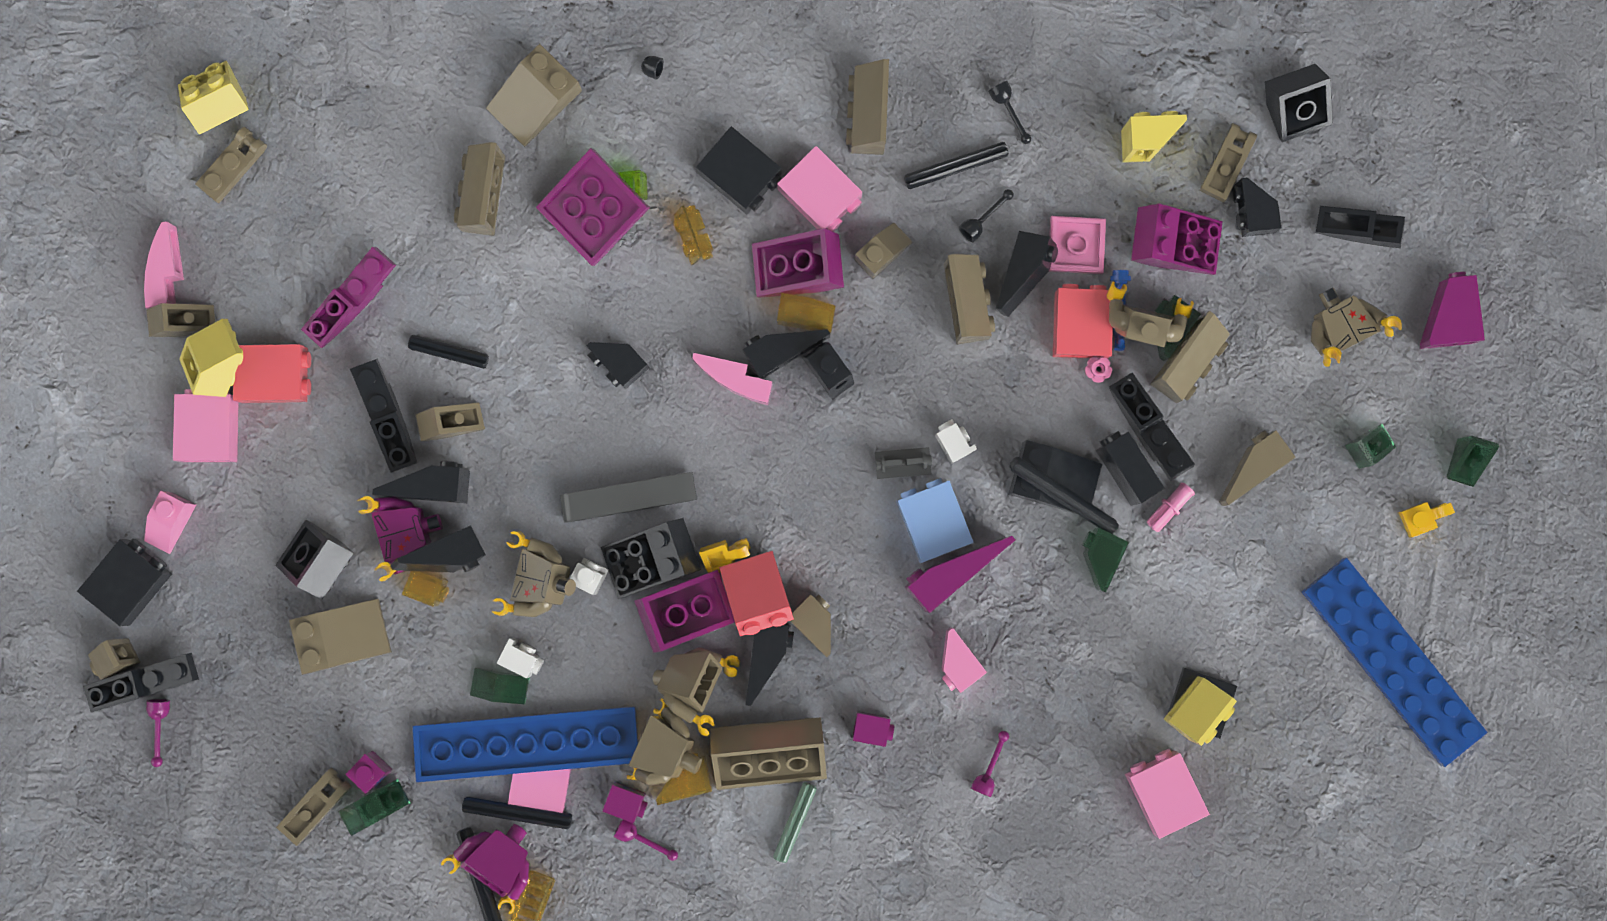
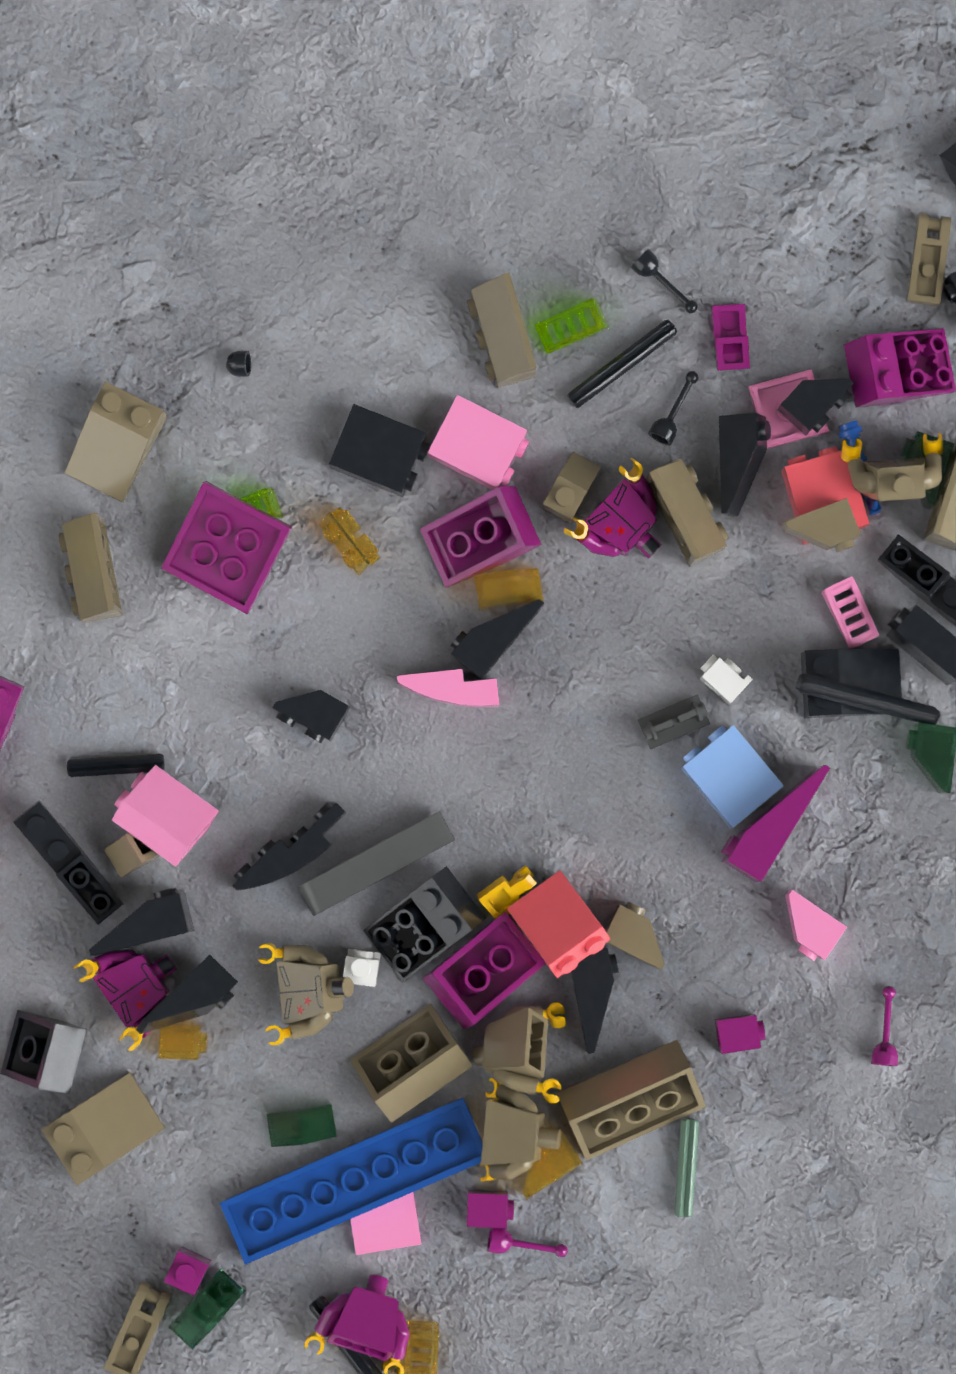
camera: 20 degrees left, 0 degrees up
black axle [462,797,572,829] -> none
white brick [497,637,544,678] -> none
black torso [802,342,854,400] -> none
bright pink plate [1085,356,1112,383] -> none
light yellow slope [1121,111,1187,162] -> none
none -> bright pink brick [112,765,219,867]
none -> black slope [232,803,347,890]
none -> dark tan slope [350,1003,473,1123]
none -> clear neon green slope [534,298,609,355]
none -> magenta torso [564,458,662,559]
none -> magenta slope [711,304,750,371]
none -> black slope [777,379,853,436]
none -> dark tan slope [782,498,861,553]
none -> bright pink slope [821,576,880,649]

